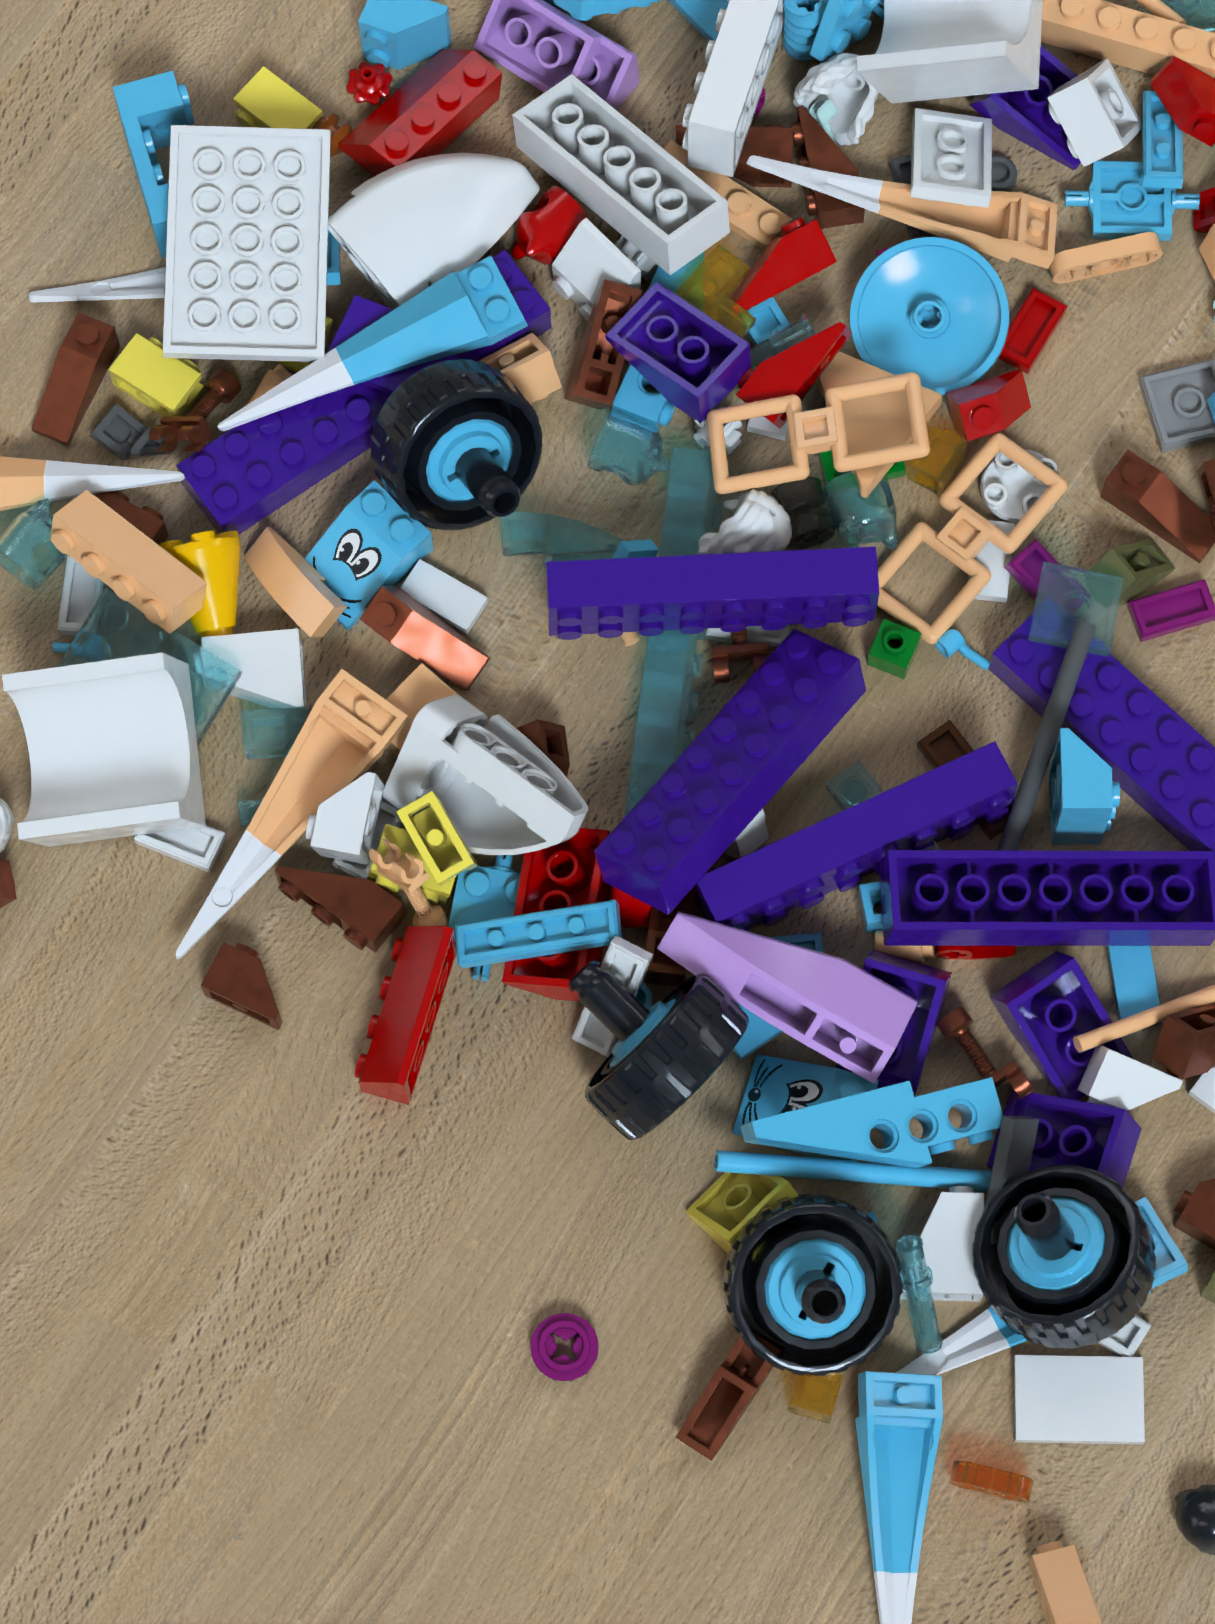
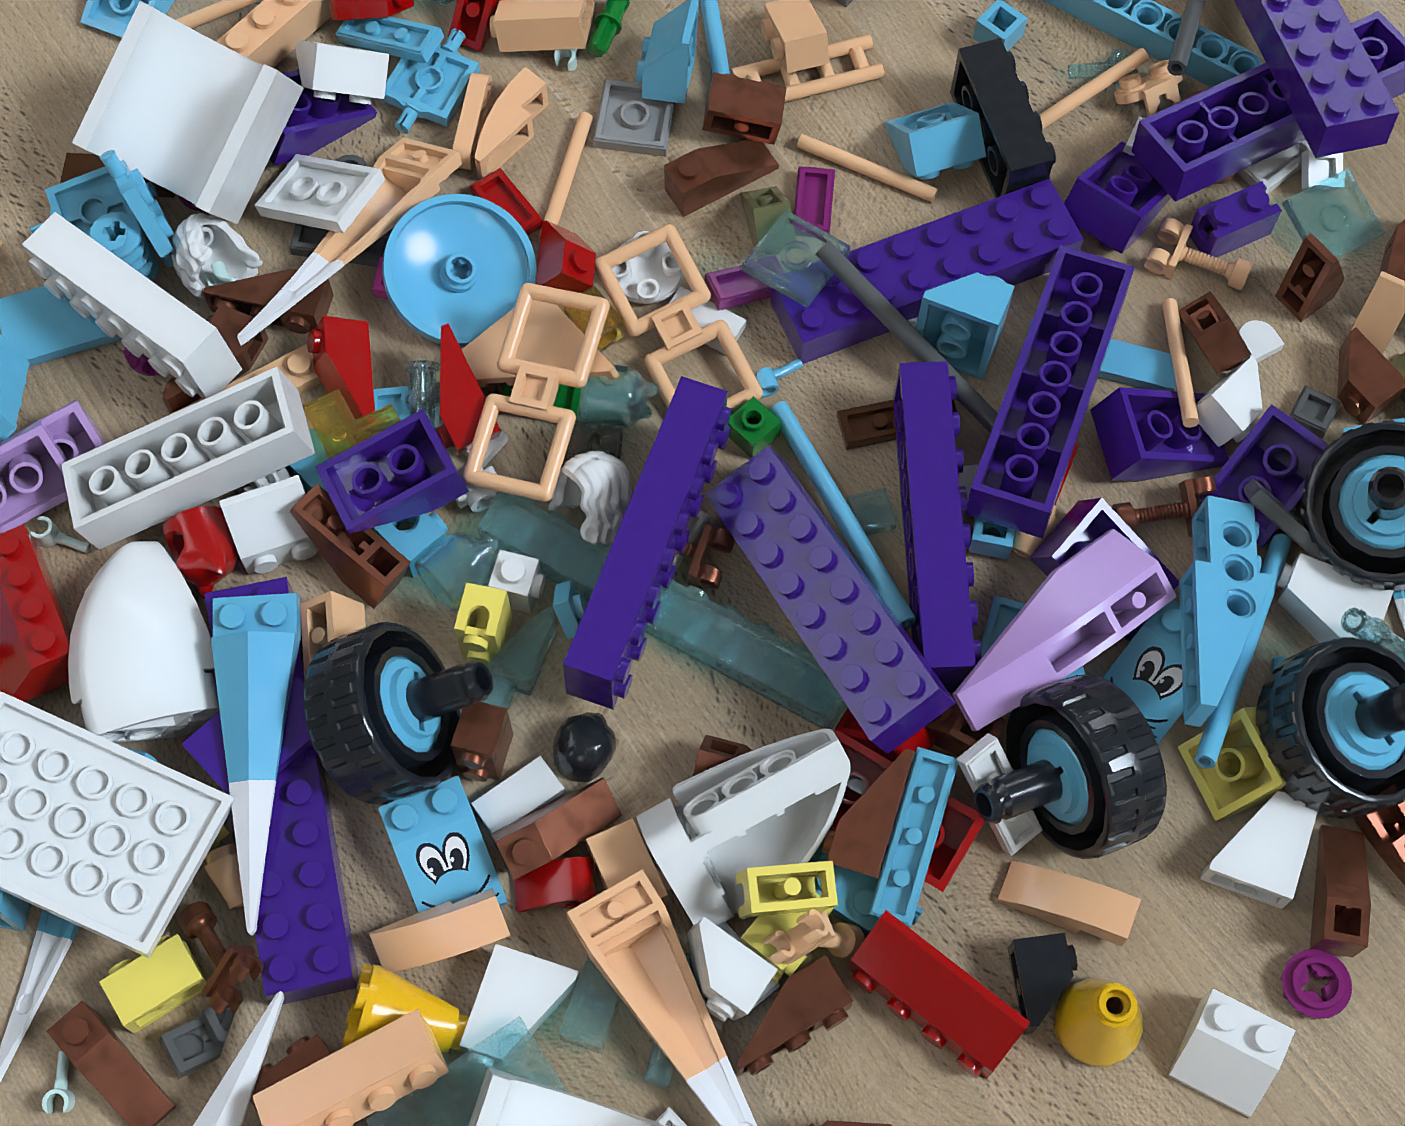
camera: 70 degrees left, 5 degrees down
none -> light aqua hand [30,516,90,553]
none -> light aqua hand [42,1051,75,1114]
none -> copper brick [451,701,514,782]
none -> light yellow brick [454,583,513,666]
none -> light nougat slope [474,67,549,180]
none -> white brick [488,550,546,614]
none -> red panel [514,857,596,913]
none -> light nougat bar [538,112,593,240]
none -> black hair [553,712,616,783]
none -> medium azure piece [770,401,916,629]
none -> copper slope [822,749,915,879]
none -> light nougat slope [997,861,1141,946]
none -> black slope [1007,933,1078,1034]
none -> yellow cone [1054,978,1143,1068]
none -> white slope [1168,989,1296,1118]
none -> white slope [1200,791,1318,909]
none -> dark grey tile [1289,385,1341,438]
none -> copper slope [1310,825,1371,958]

